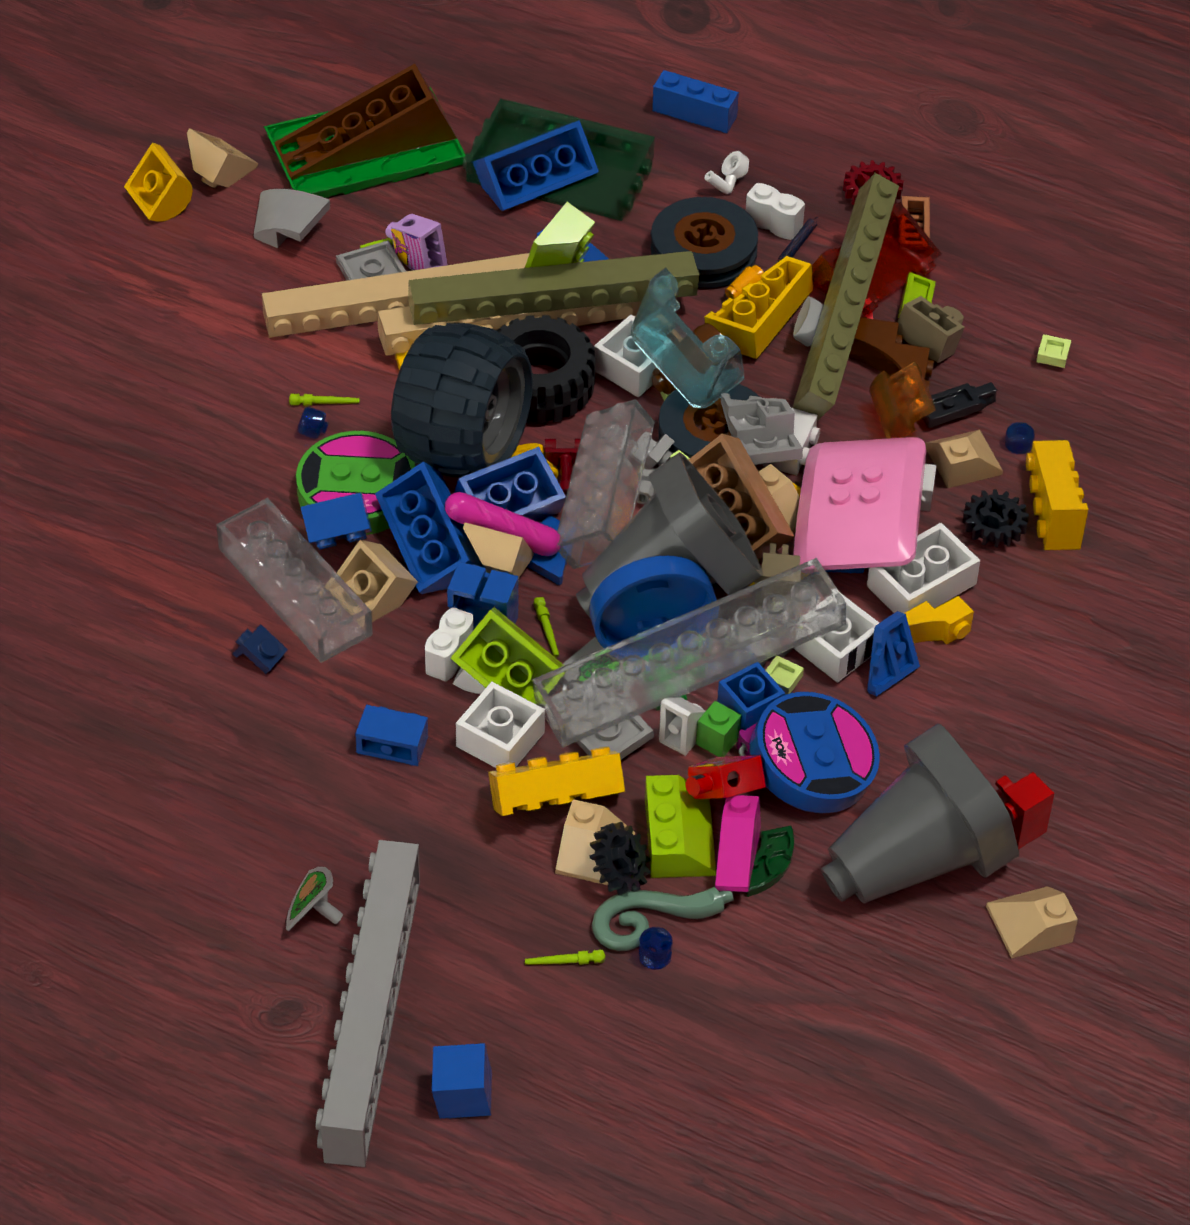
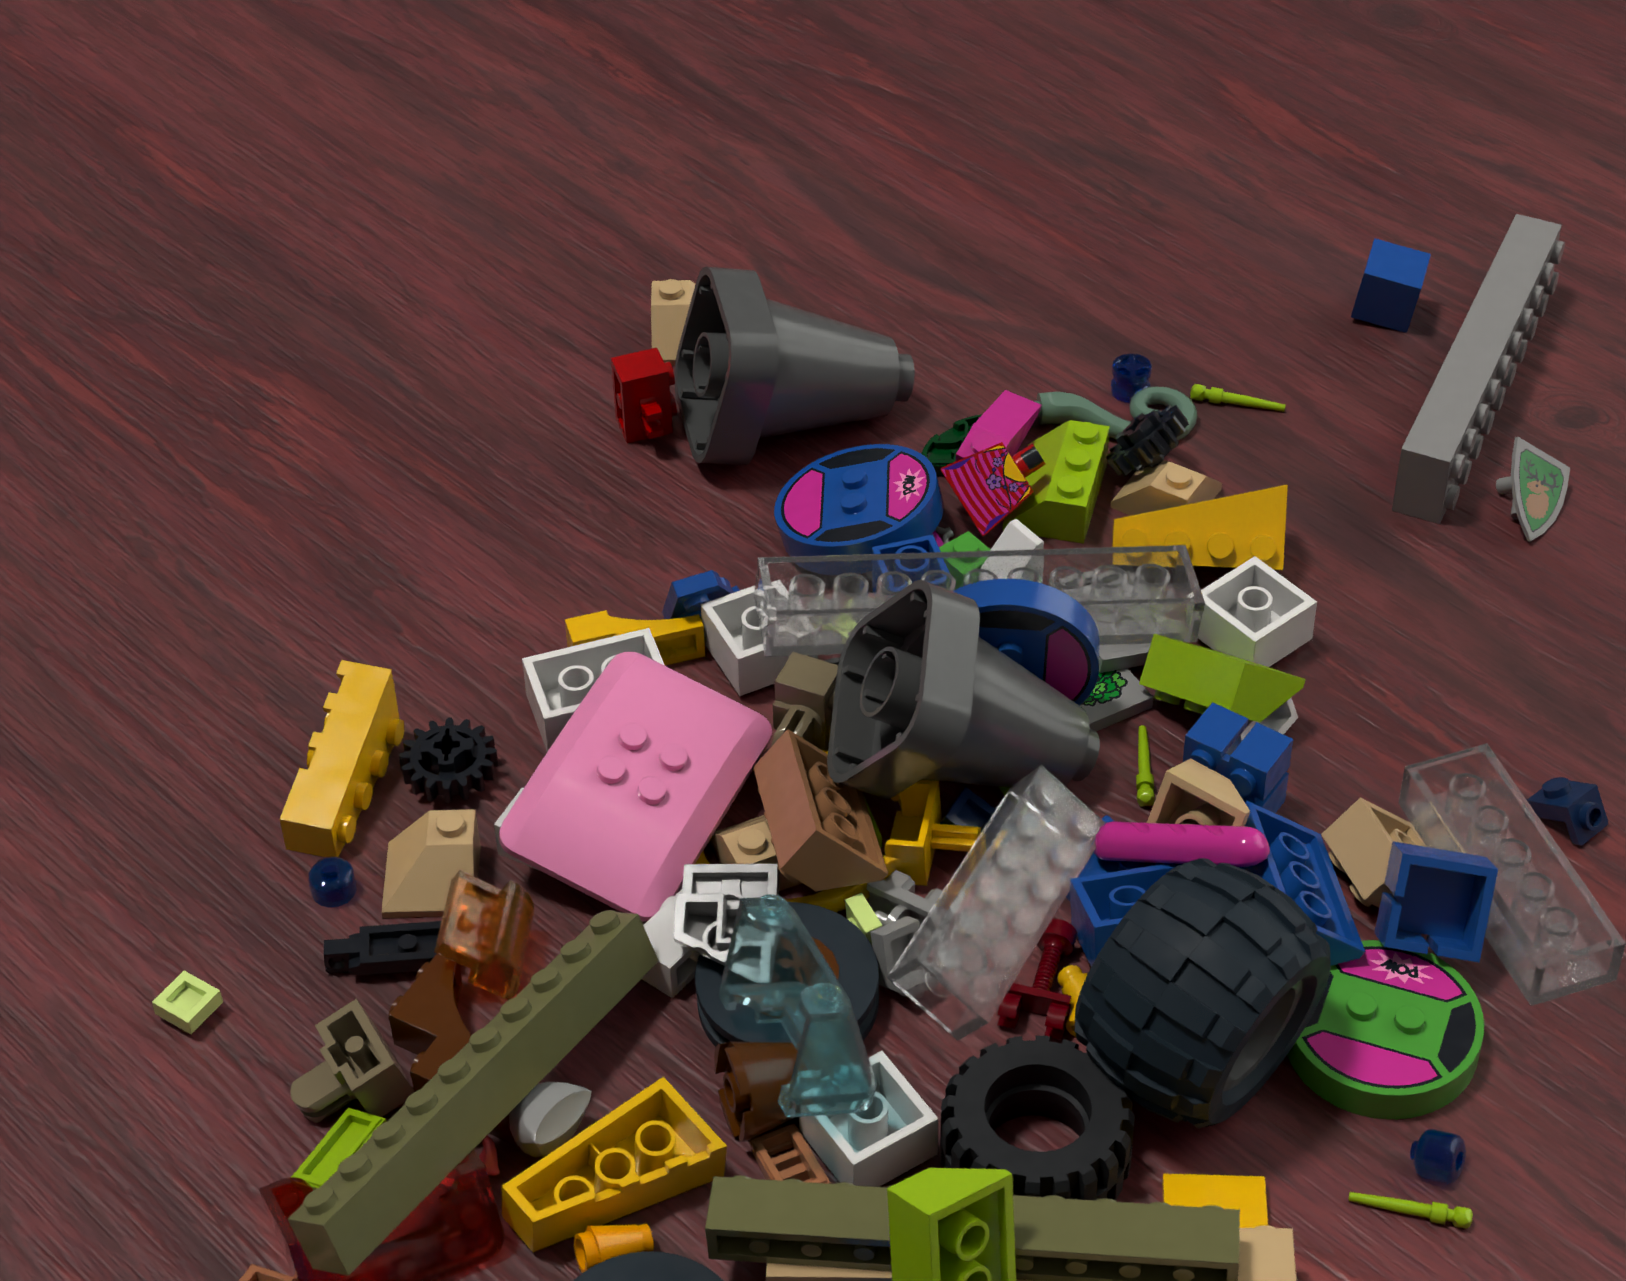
camera: 160 degrees left, 5 degrees down
blue brick [355,705,428,766] -> none
white brick [425,607,473,682] -> none

